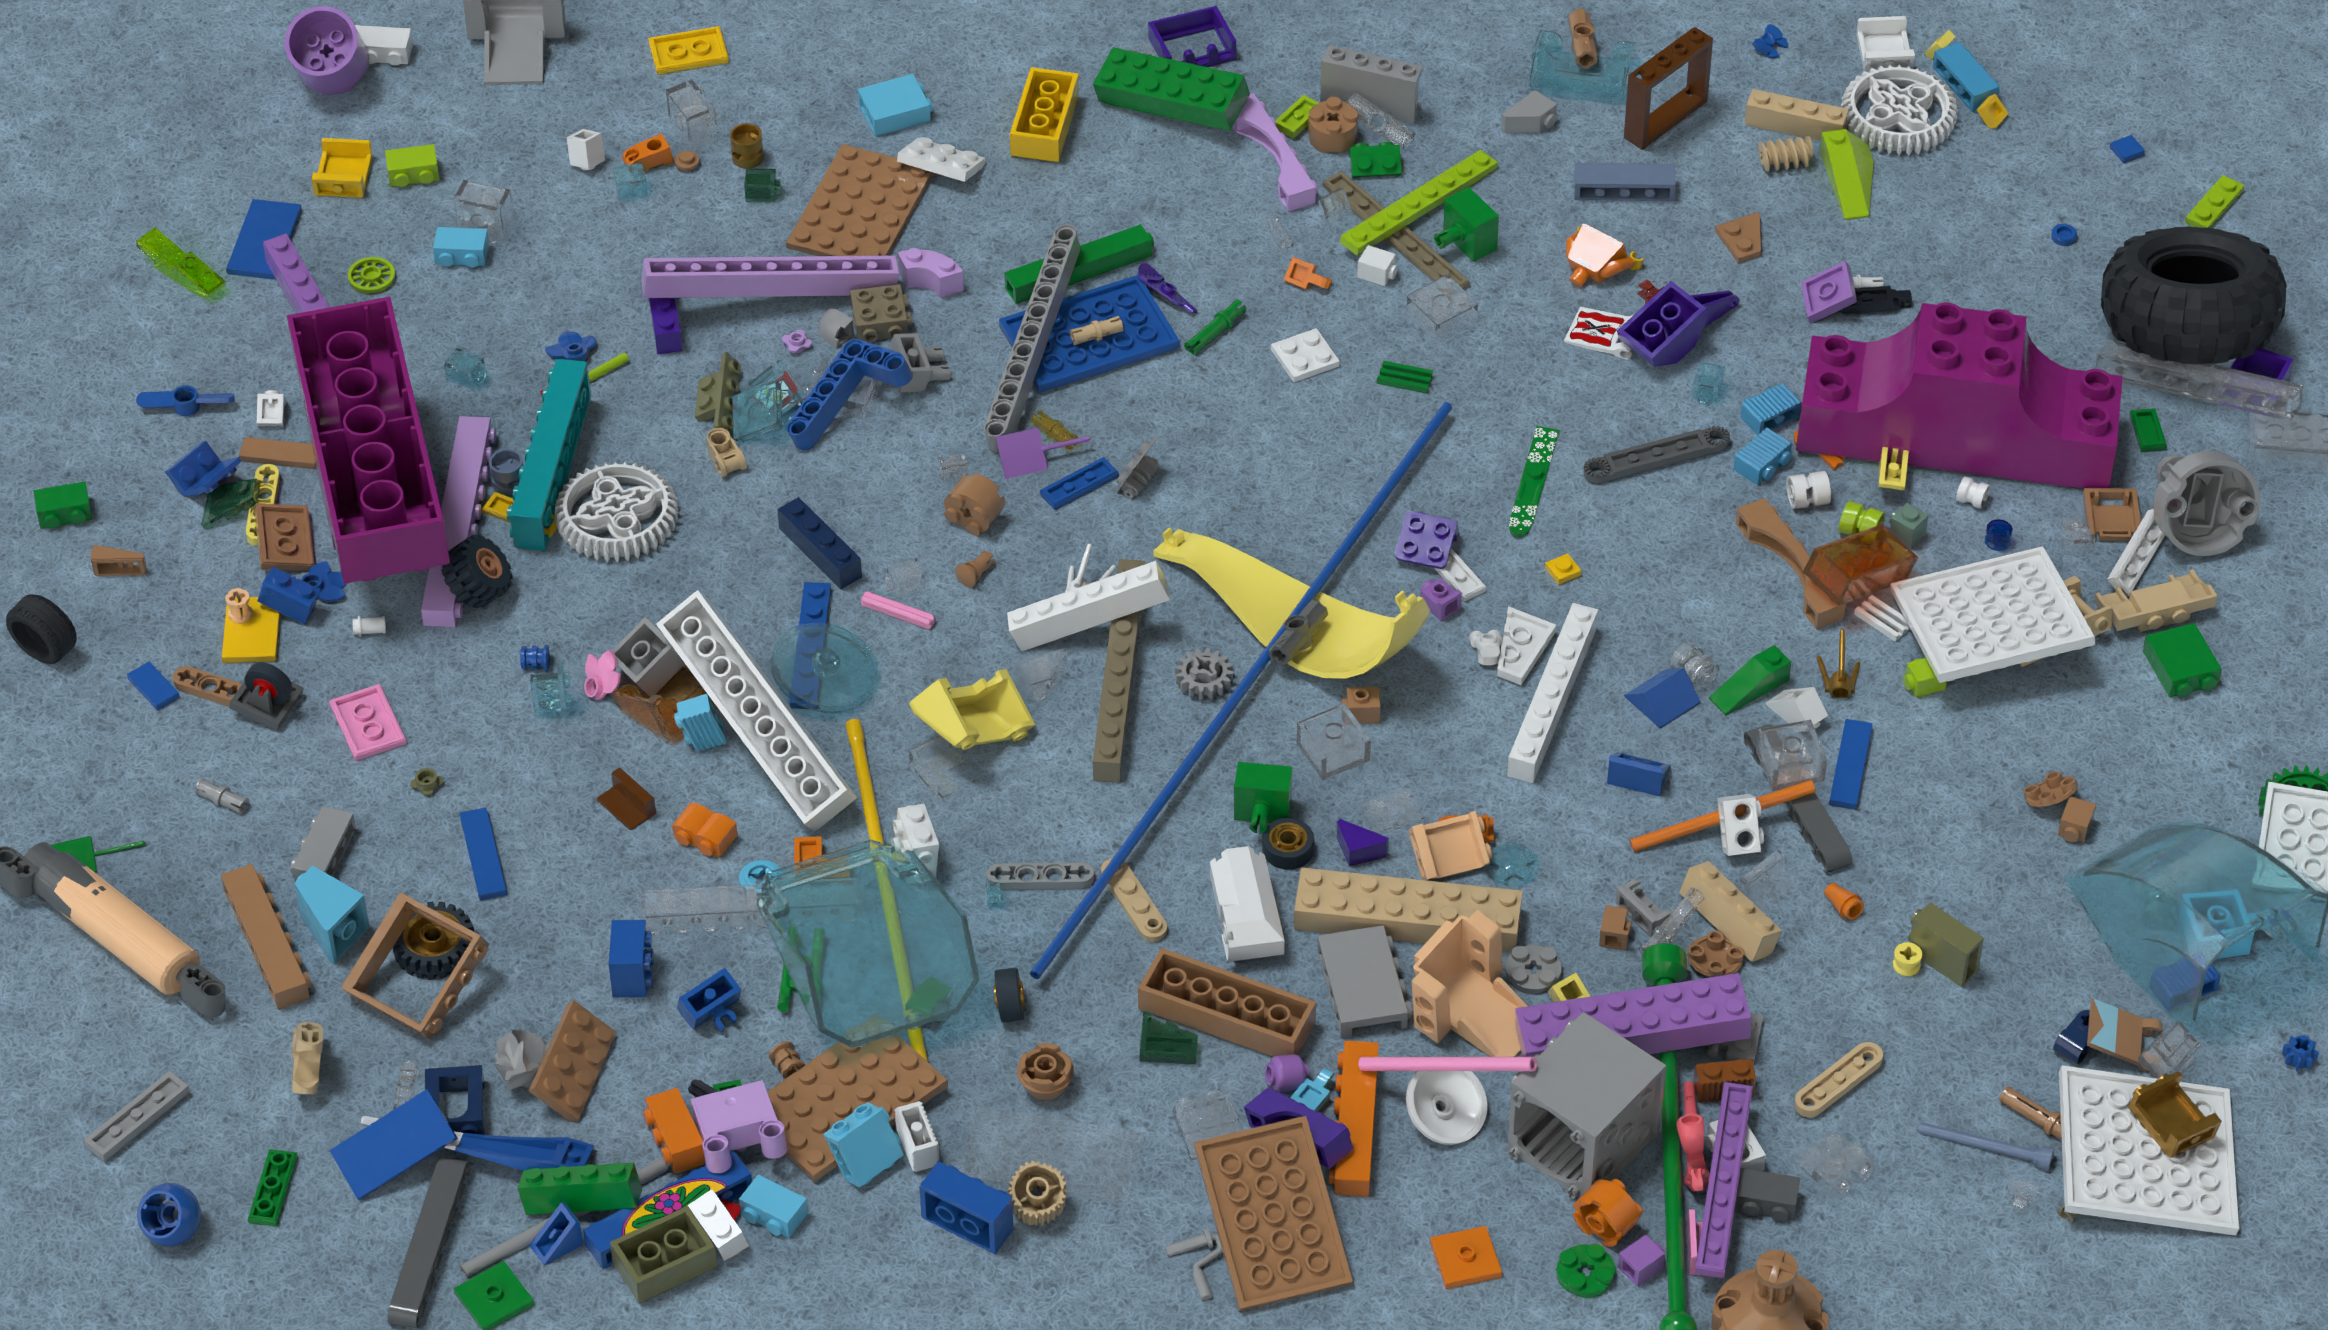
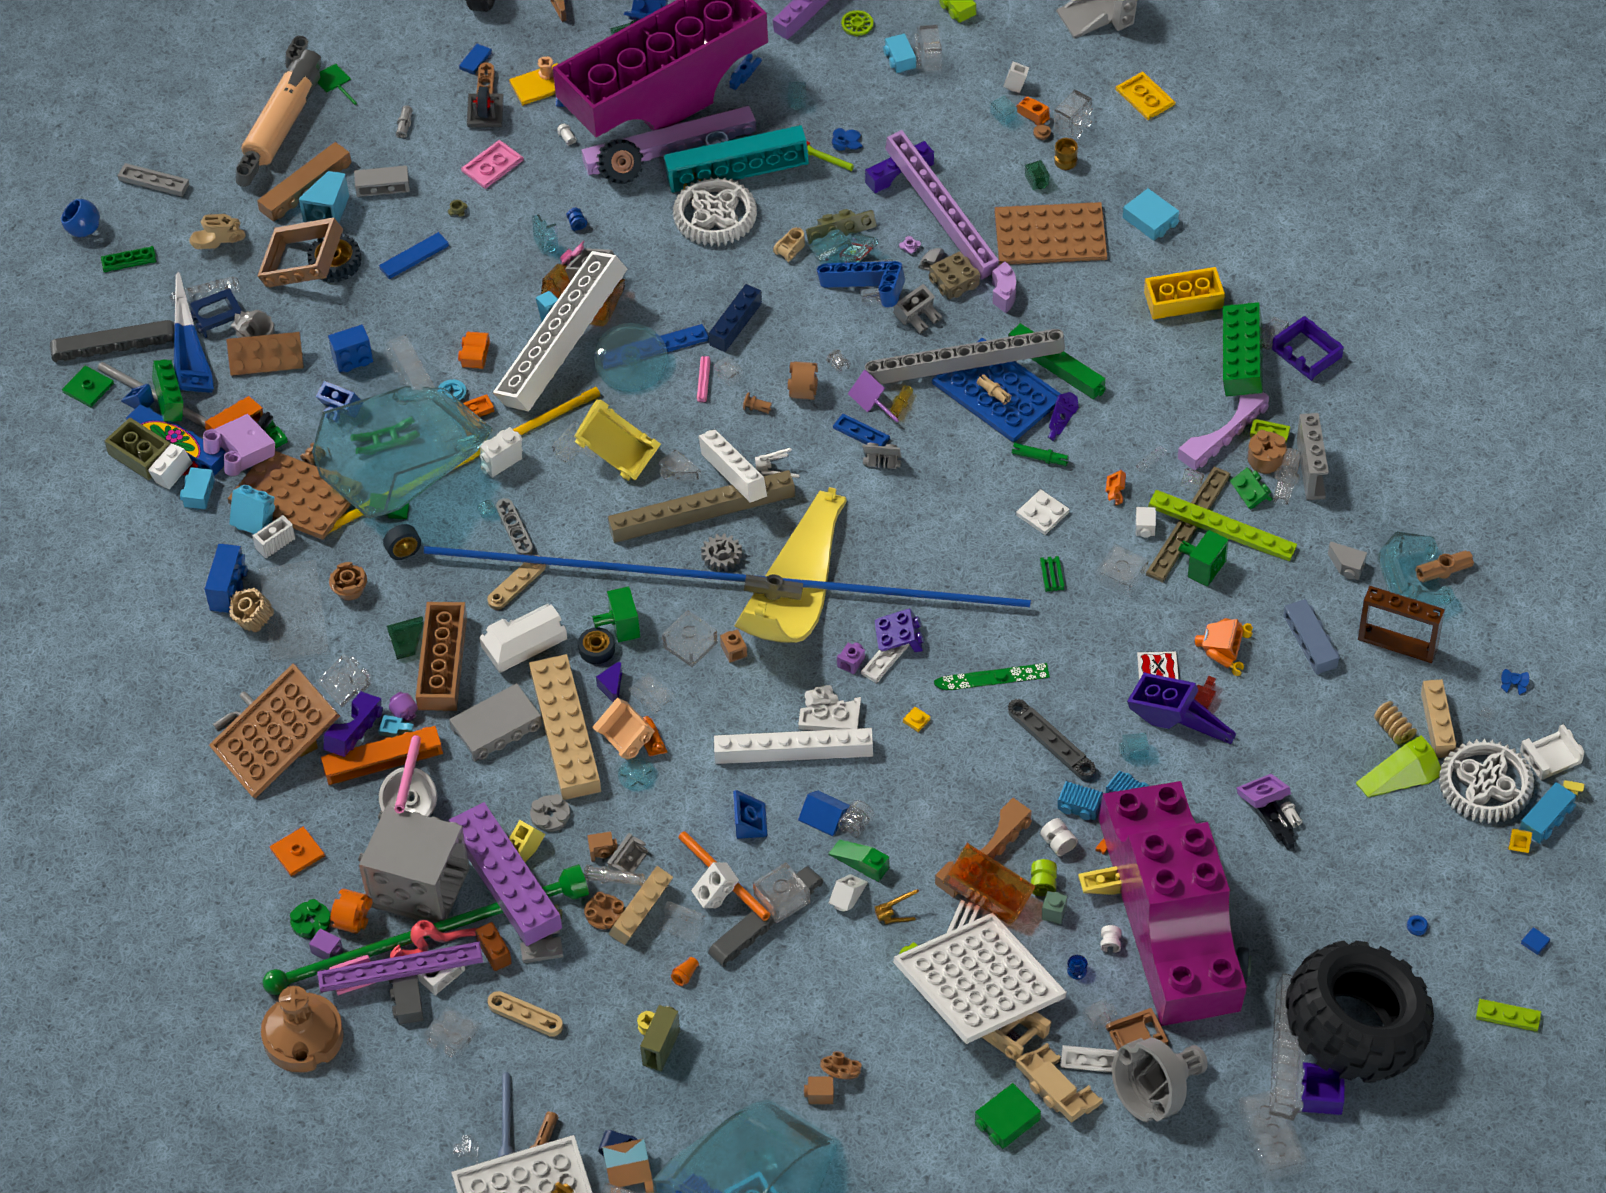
camera: 70 degrees right, 5 degrees up
blue tile [329,1089,458,1200] -> none
reddish brown panel [597,767,656,830] -> none
white plate [897,137,985,182] -> none
light nougat piece [1412,910,1527,1057] -> none
medium nougat wing [1715,212,1761,263] -> none
blue tile [1829,719,1873,810] -> none
green tile [2129,408,2167,452] -> none

